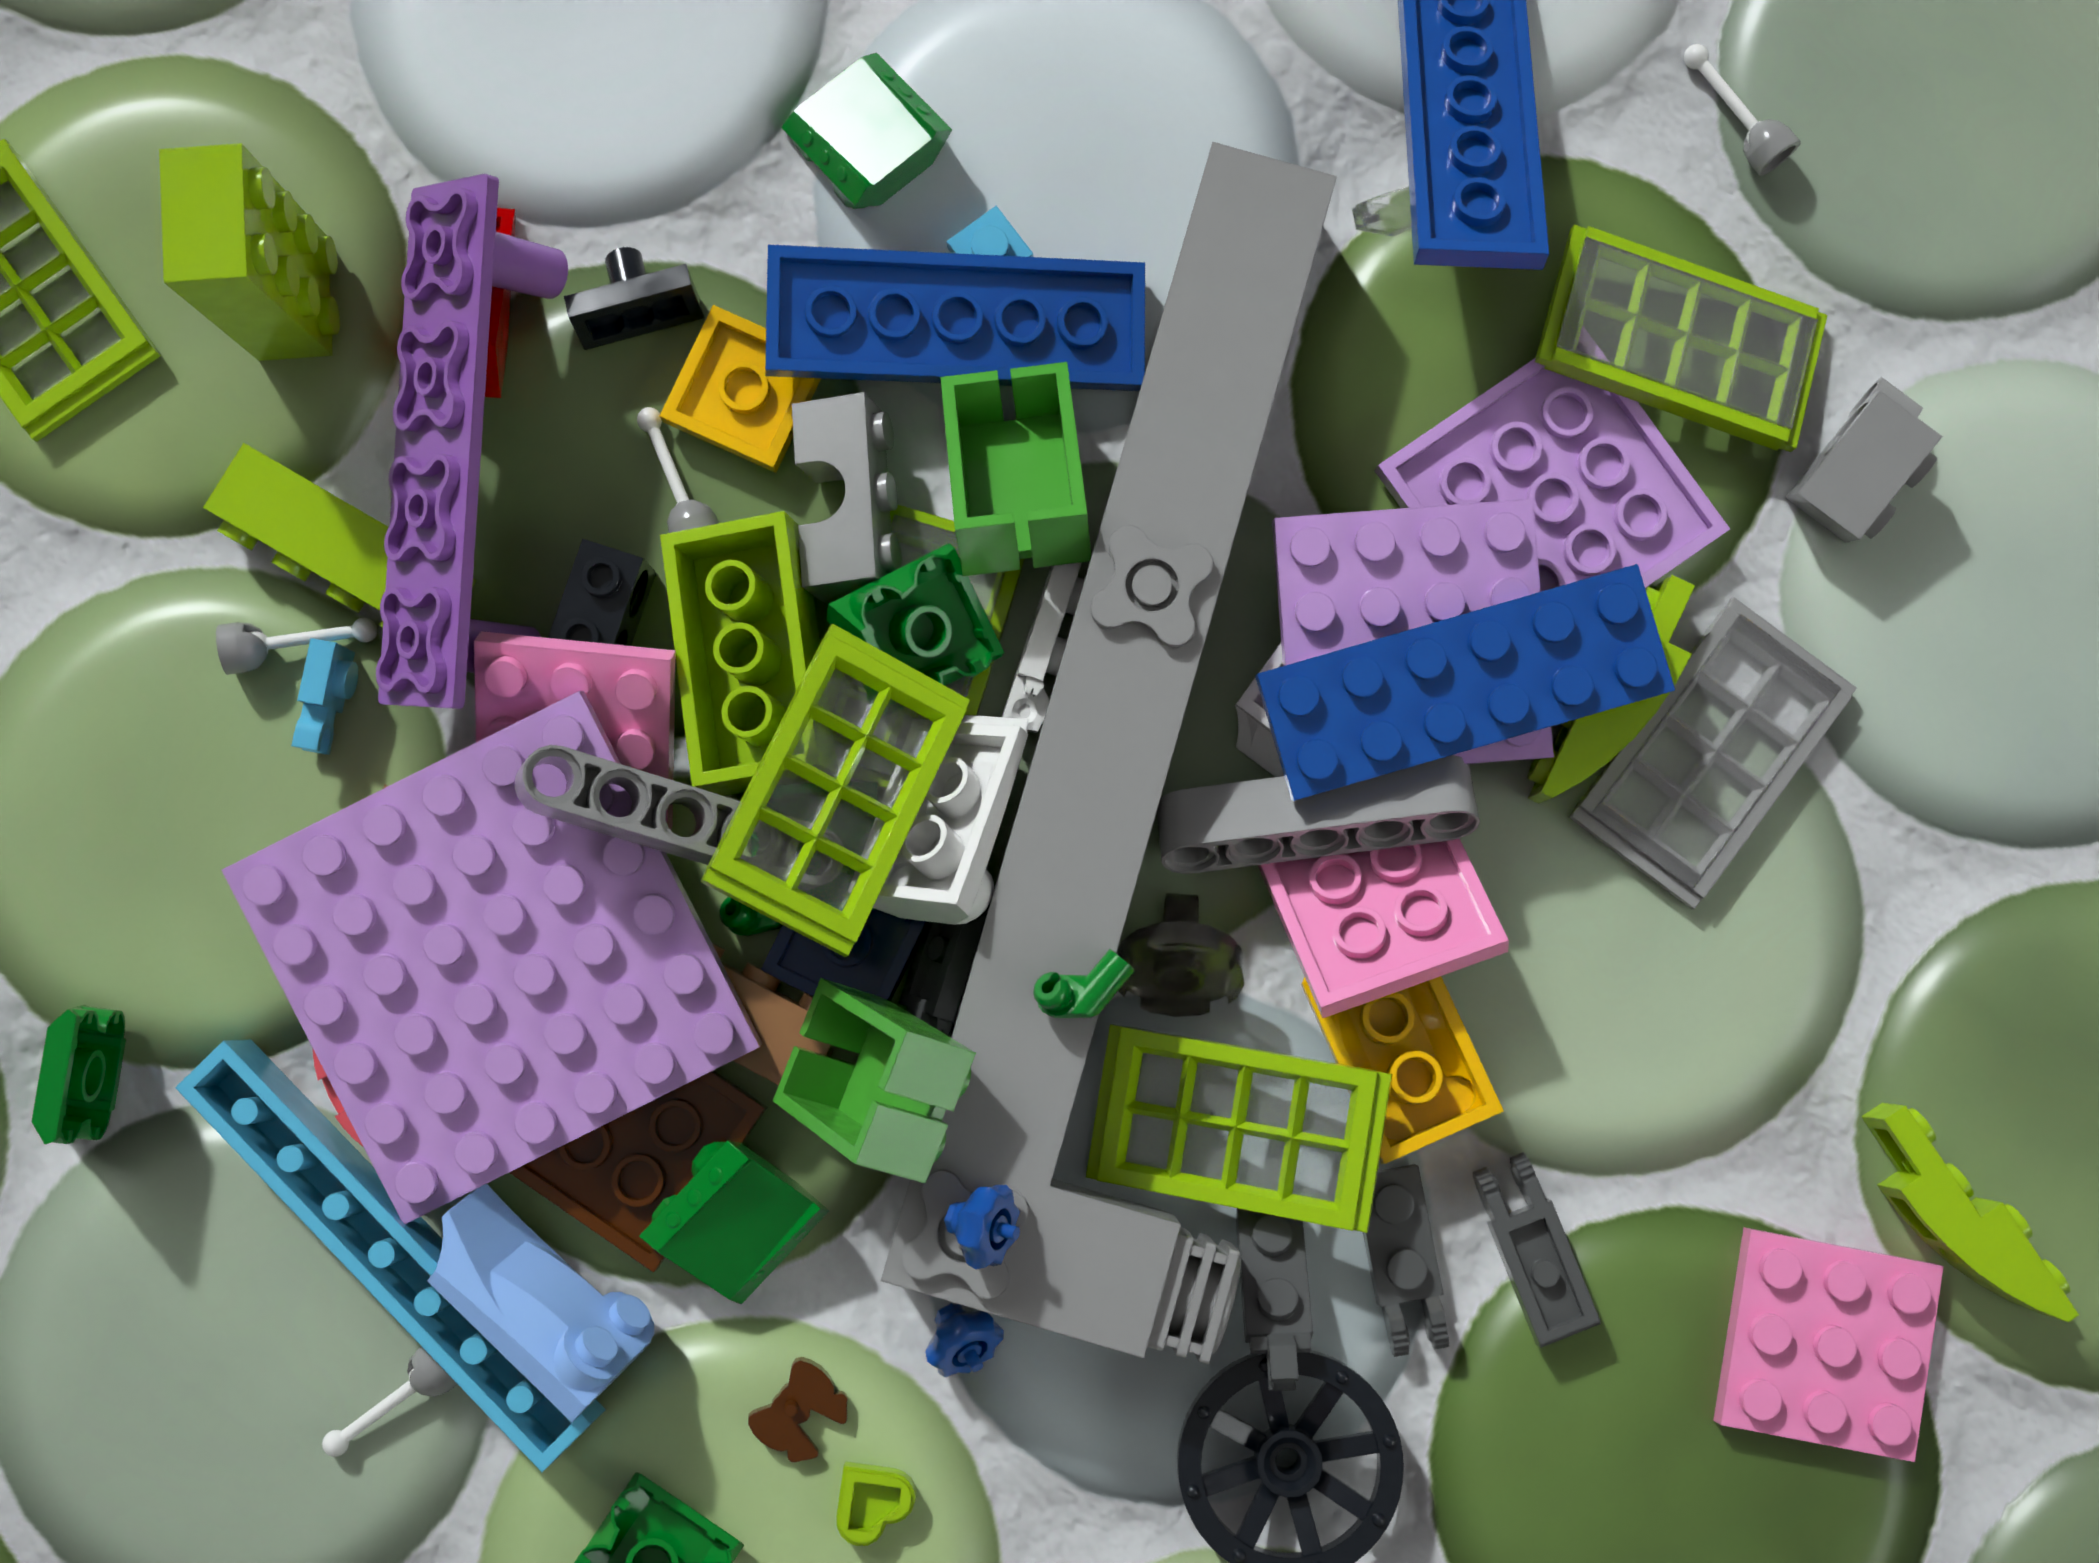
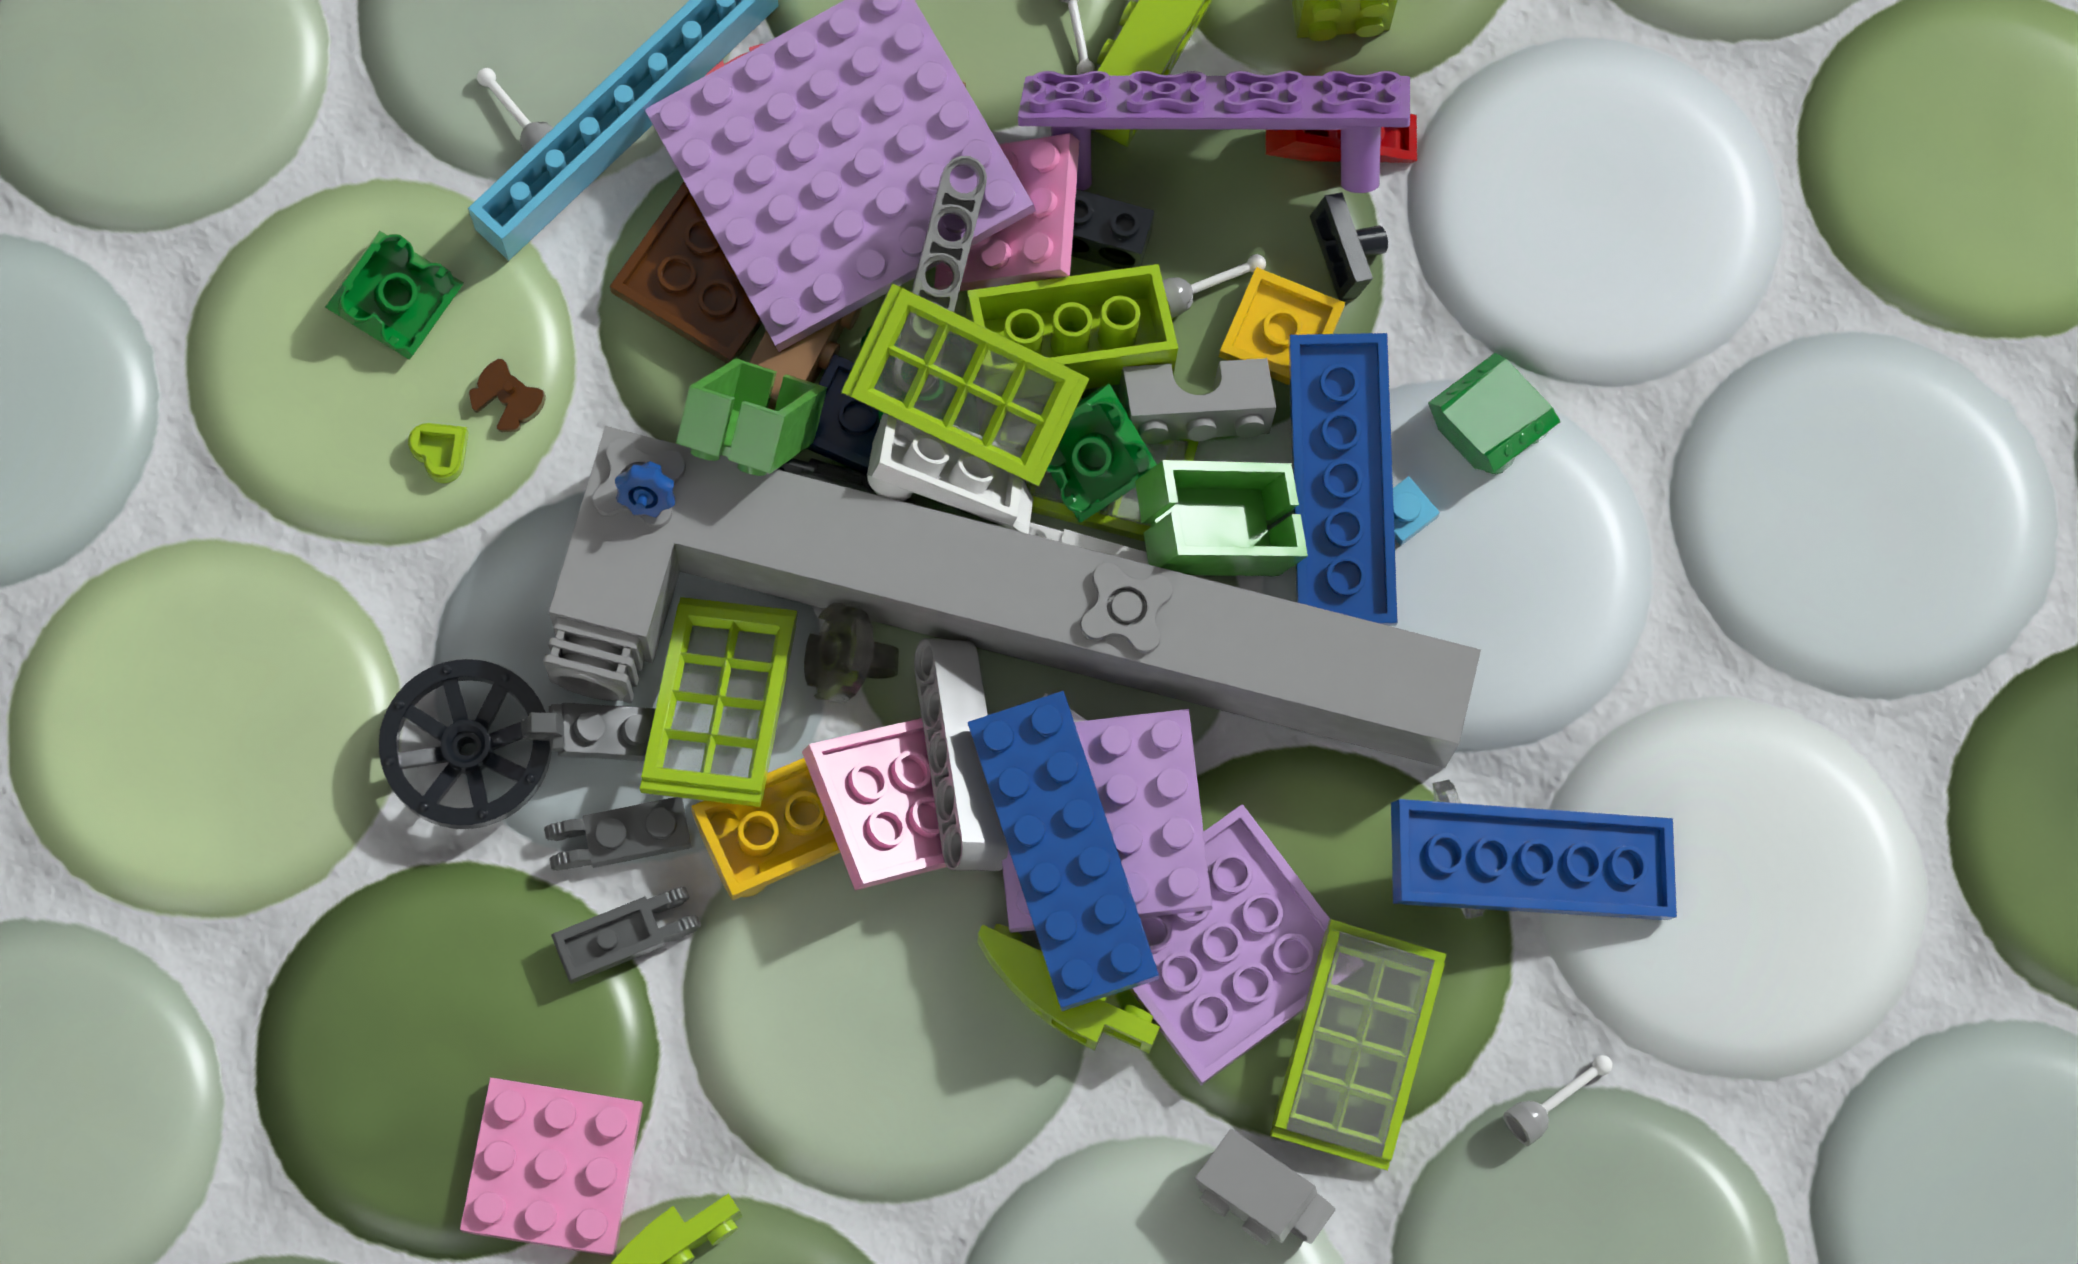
camera: 85 degrees right, 10 degrees down
medium azure plate [291,638,358,755] -> none
light blue slope [427,1184,654,1422] -> none
green slope [639,1140,829,1304] -> none
blue piece [925,1303,1004,1377] -> none
green arm [1033,949,1135,1019] -> none
clear piece [1569,597,1857,909] -> none

